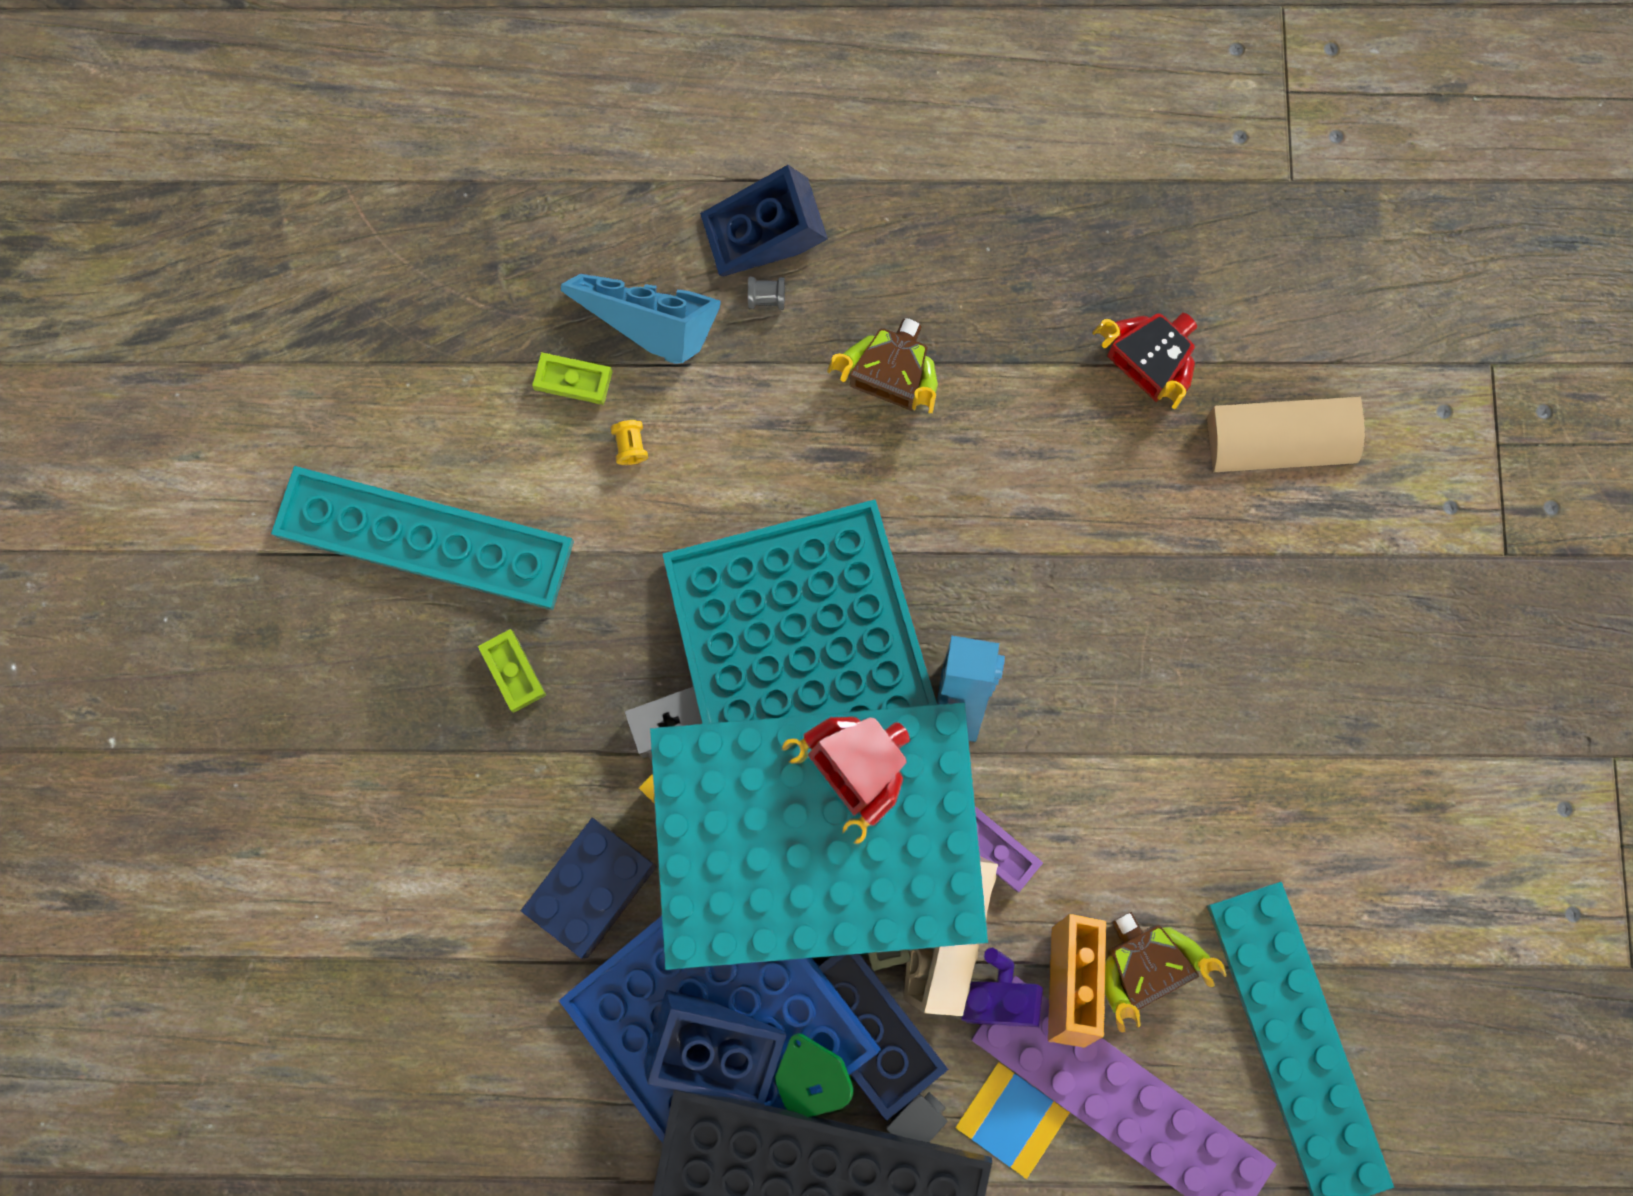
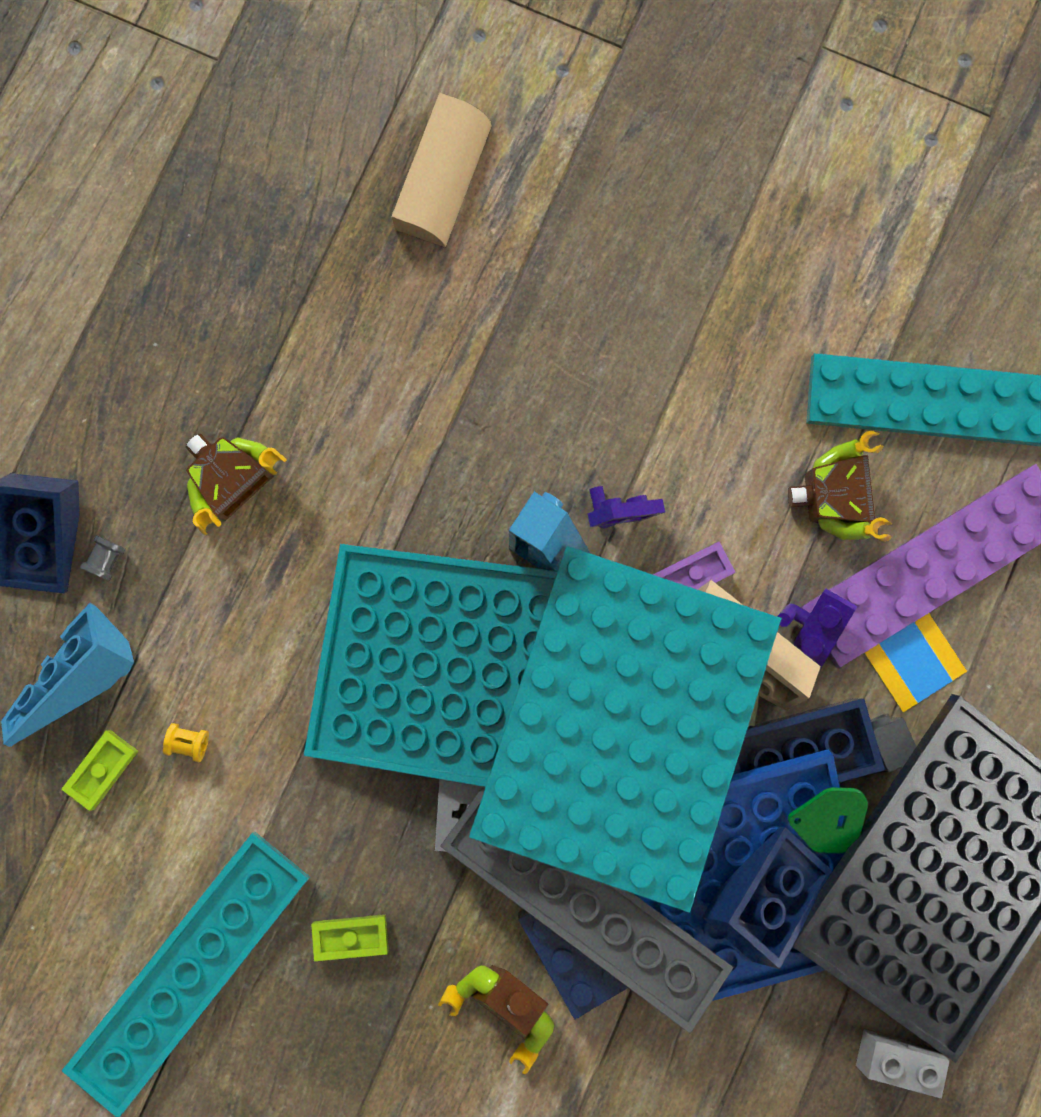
camera: 75 degrees left, 5 degrees up
torso [782,717,910,844] -> none
light orange brick [1048,914,1106,1048] -> none
torso [1092,313,1197,409] -> none
none -> torso [438,965,554,1074]
none -> dark grey plate [440,787,734,1034]
none -> dark purple plate [587,486,665,529]

